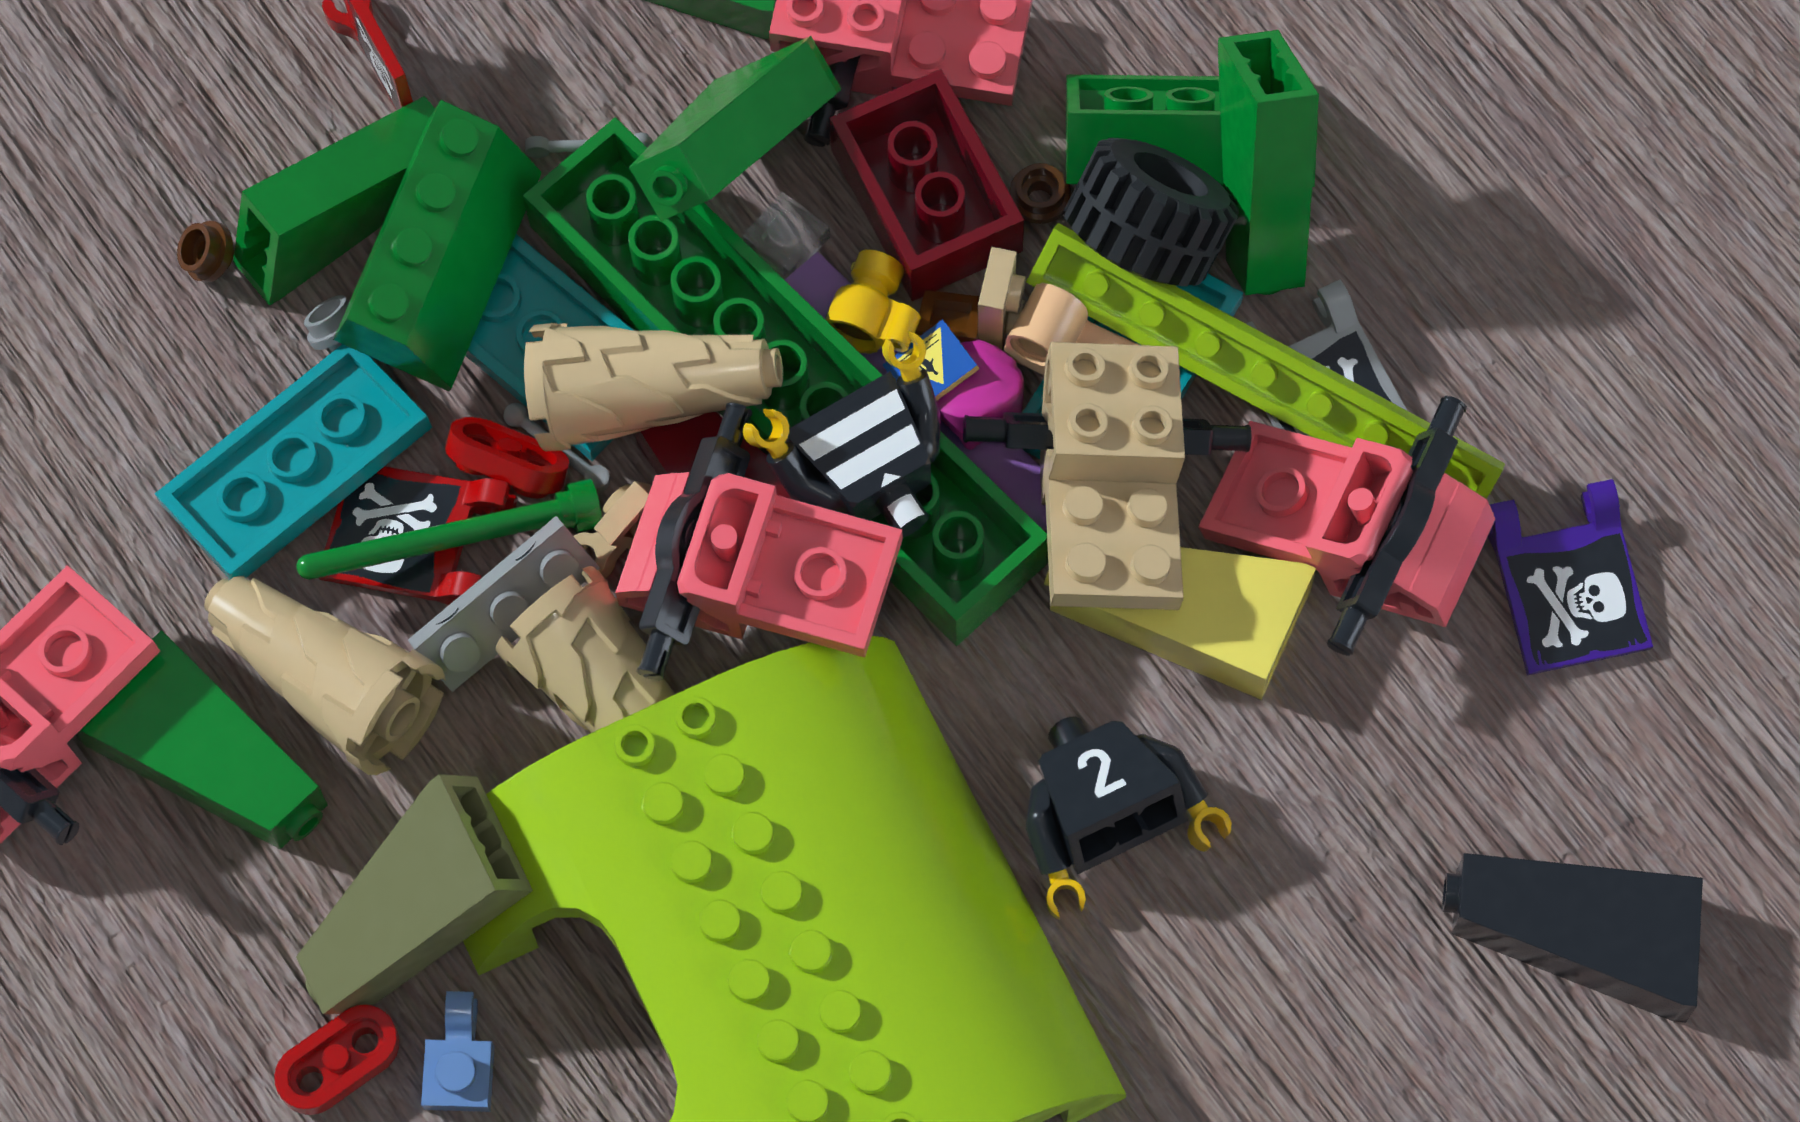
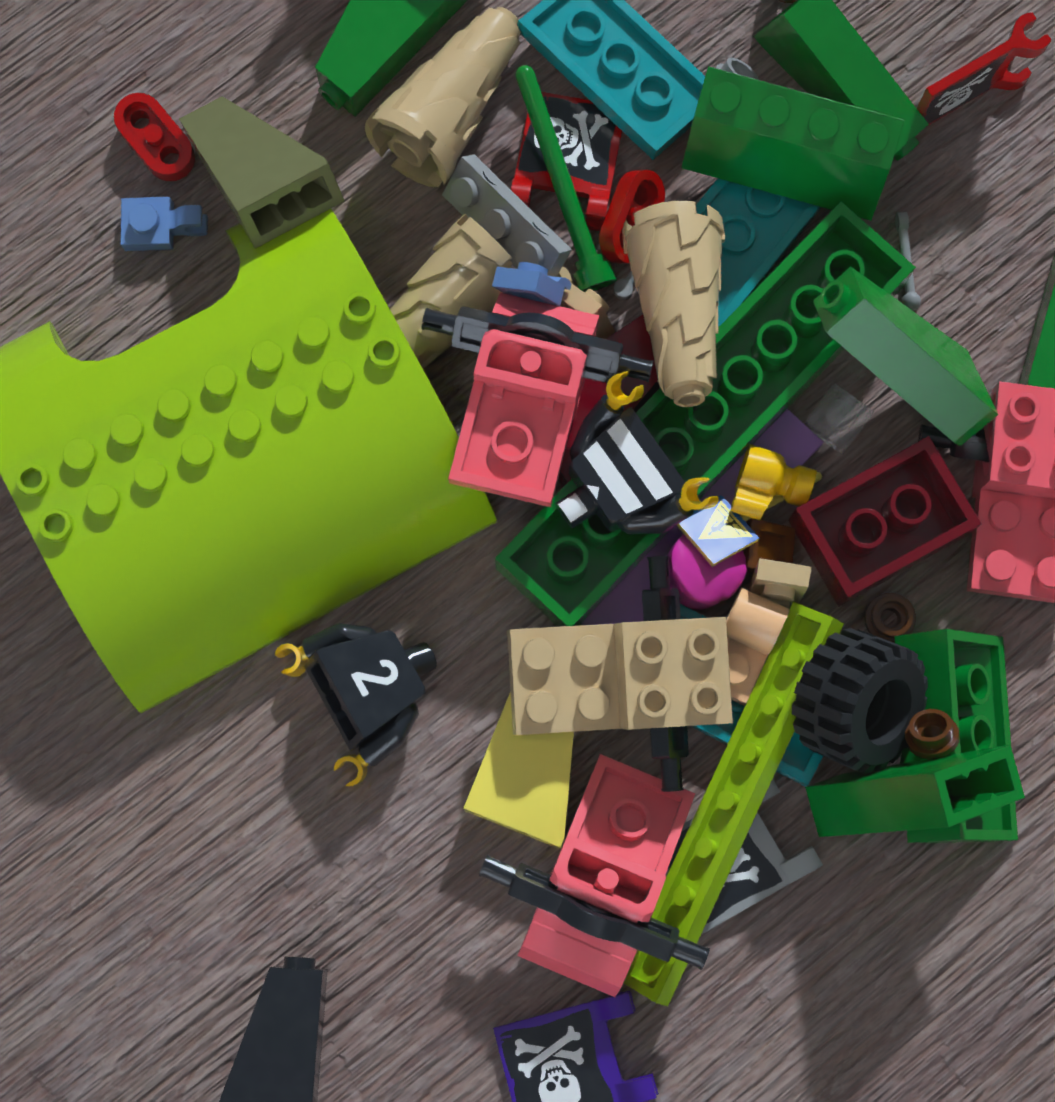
camera: 85 degrees right, 10 degrees up
none -> medium blue plate [492,262,572,306]
none -> reddish brown plate [905,709,960,759]

